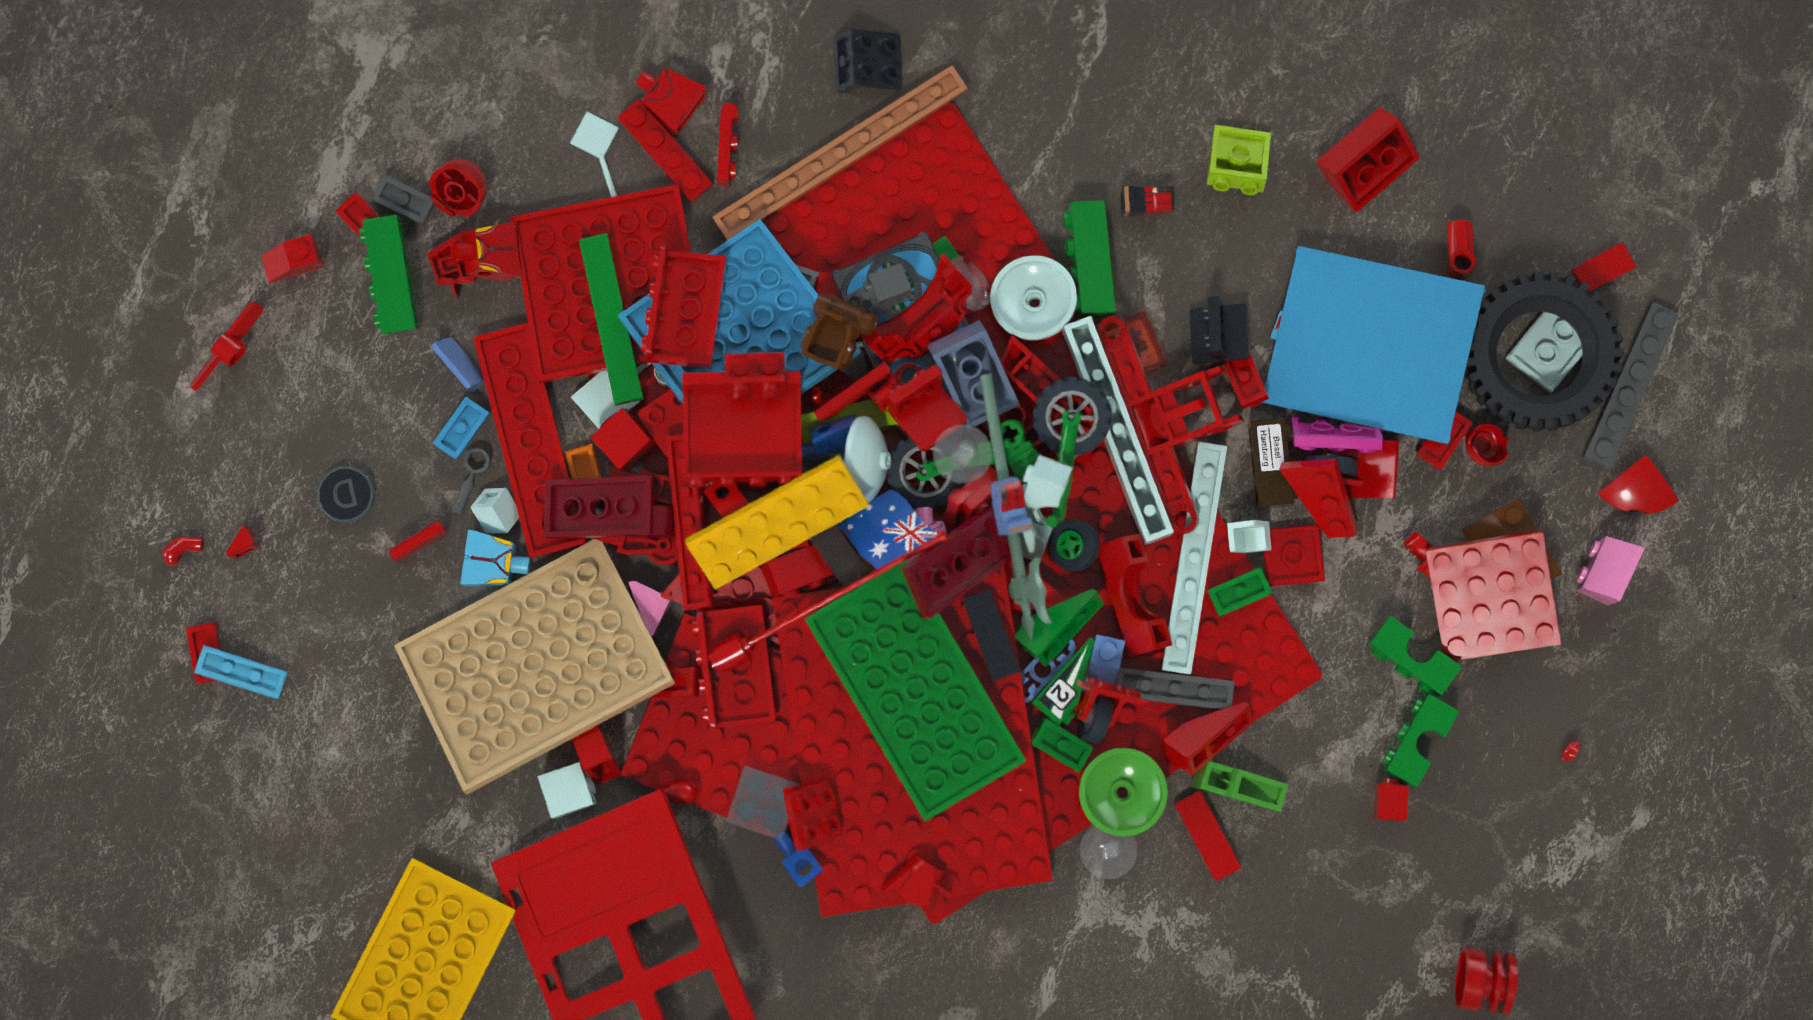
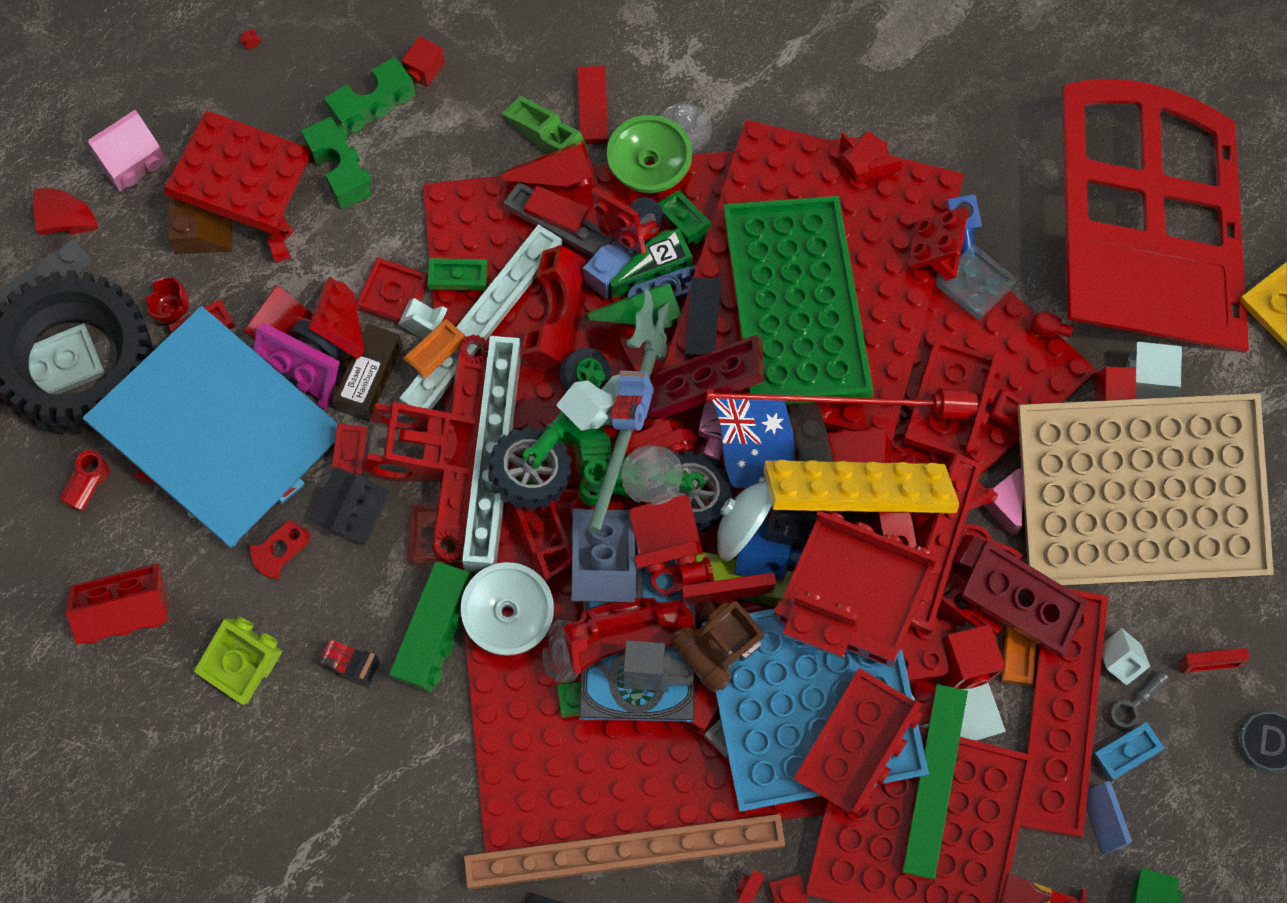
camera: 155 degrees left, 15 degrees down
medium azure torso [460,530,531,587] -> none
none -> red piece [250,520,310,579]
none -> orange tile [403,319,466,379]
none -> red tile [524,185,589,235]

